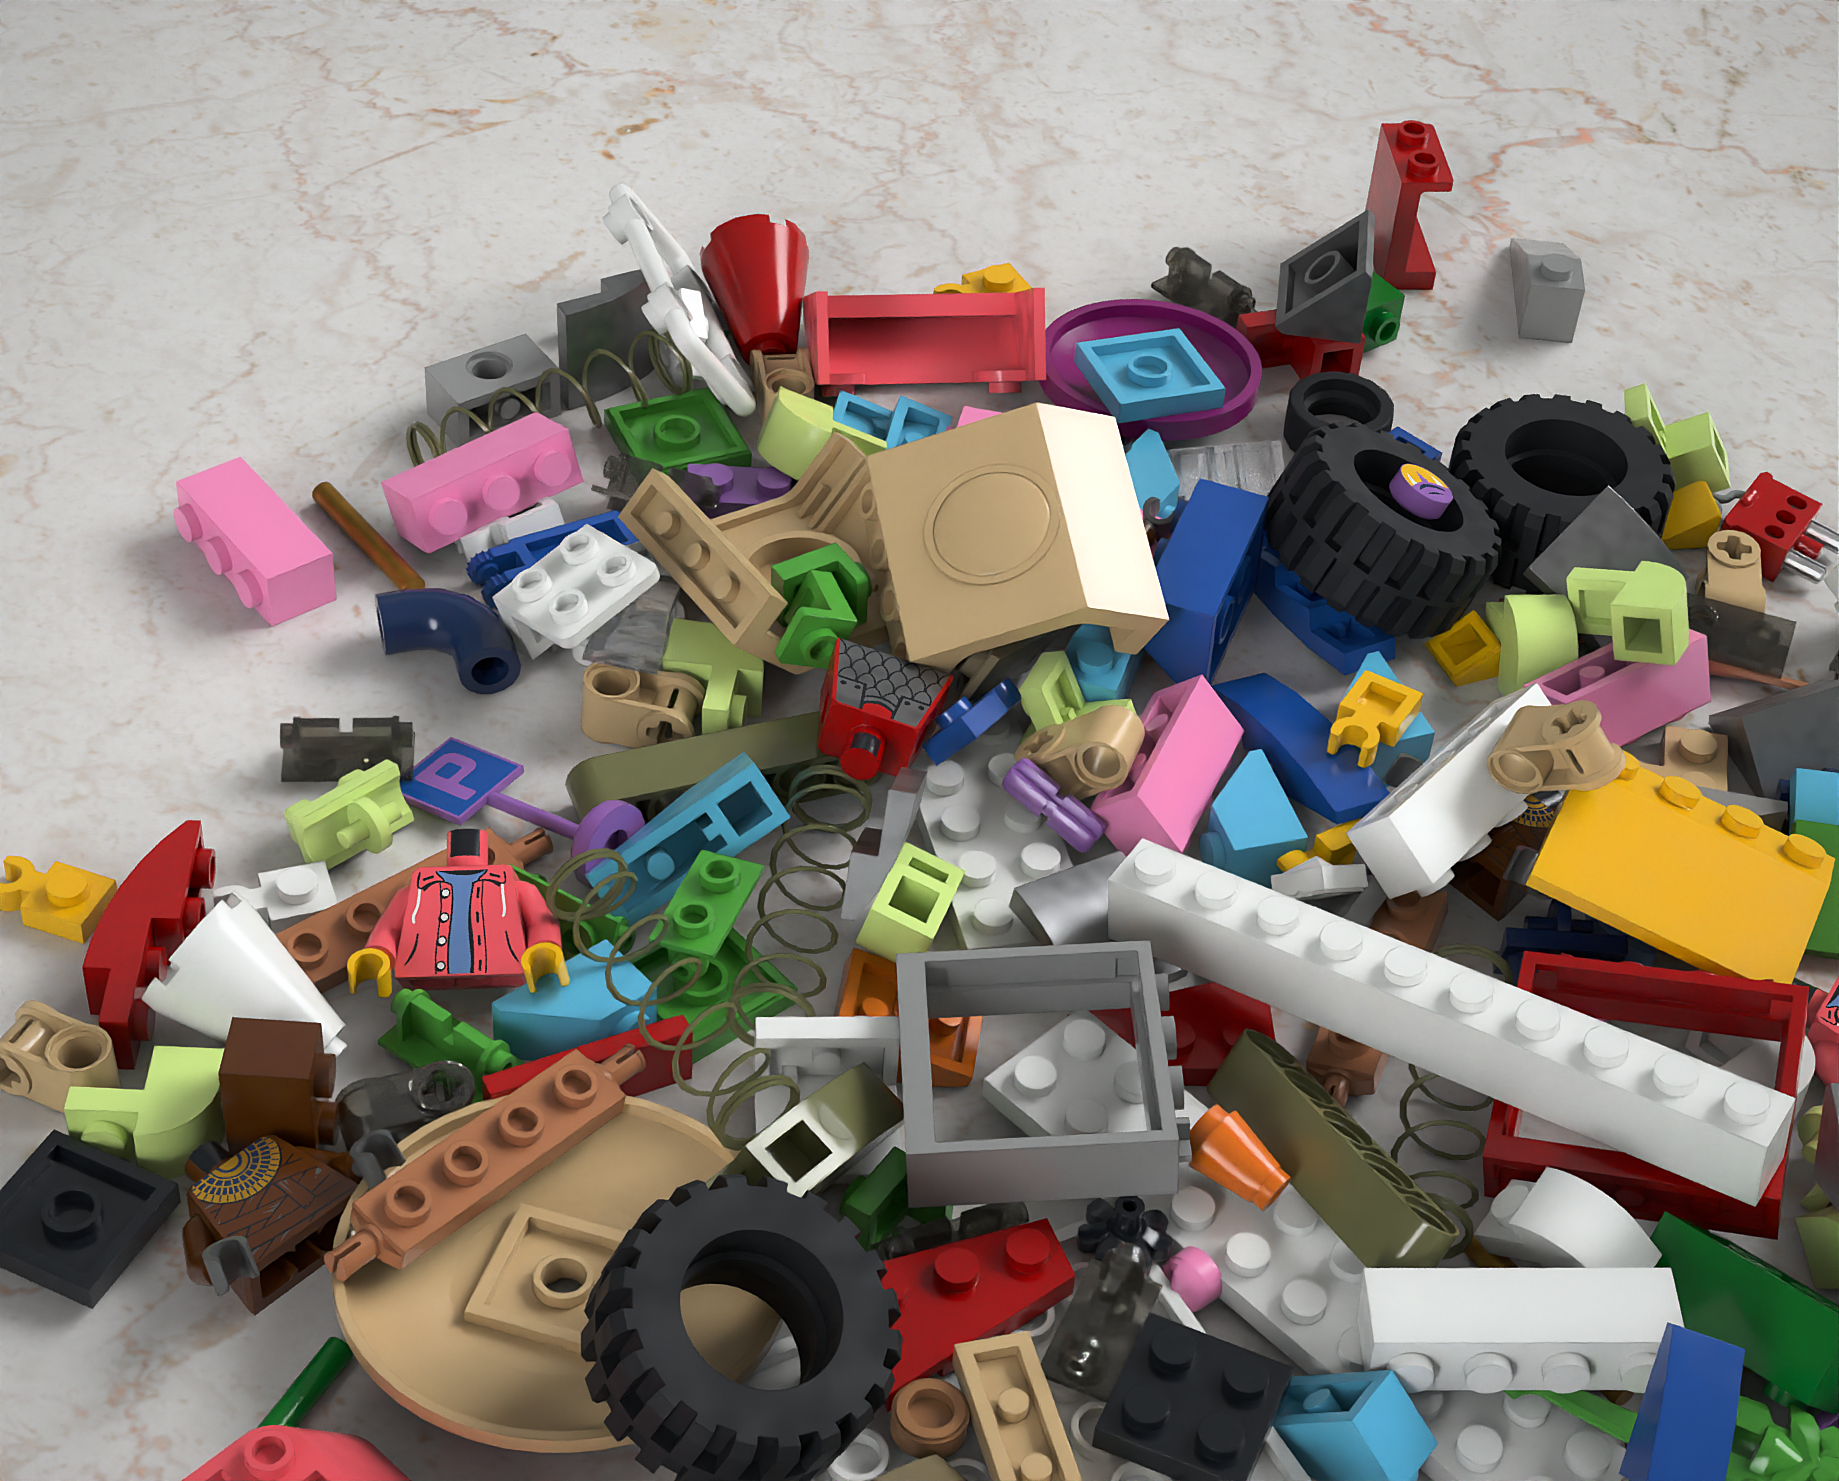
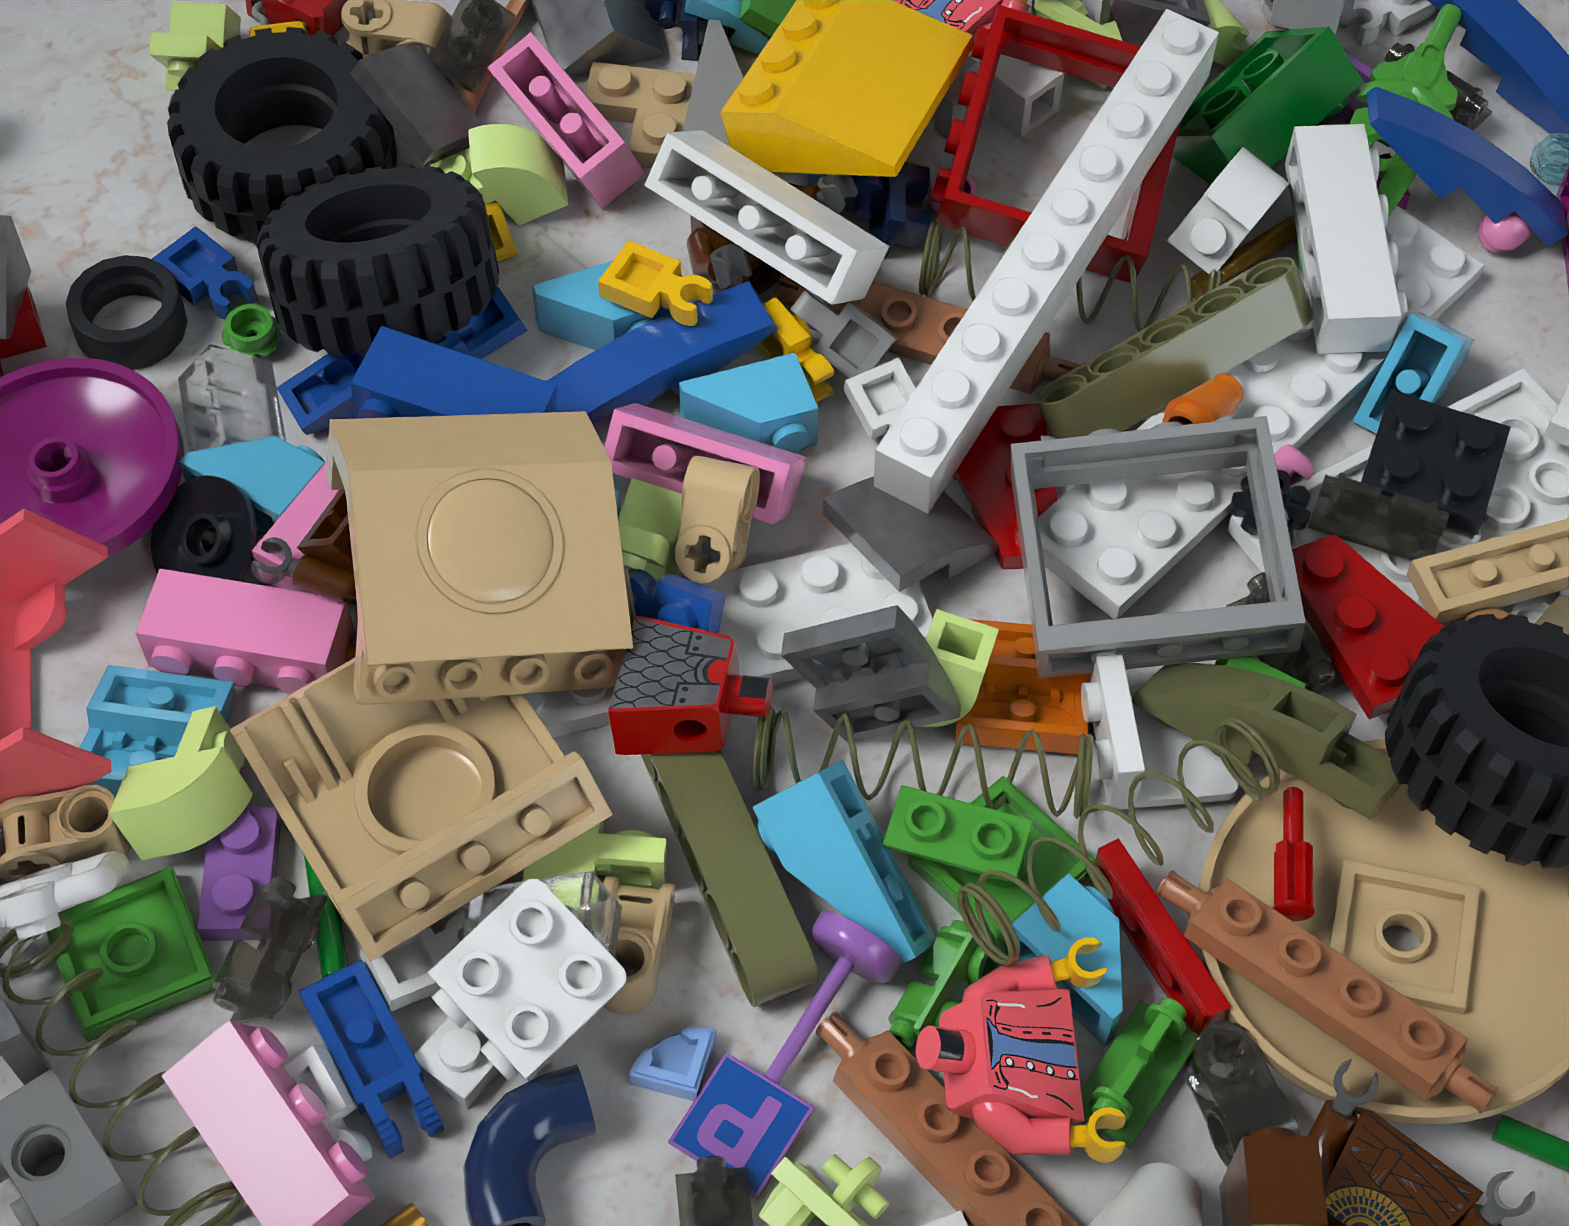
camera: 90 degrees left, 15 degrees up
bright green bracket [771,542,872,628] -> none
bright green bracket [775,570,858,669] -> none
medium lavender piece [1002,758,1106,853] -> none
medium azure tile [1074,328,1226,423] -> none
white tile [1271,856,1368,901] -> none
medium lavender tile [1389,464,1453,520] -> none
tan piece [1487,700,1627,794] -> none
yellowish green brick [1566,561,1690,665] -> none
none -> light blue tile [629,1027,717,1101]
none -> red axle [1273,787,1315,922]

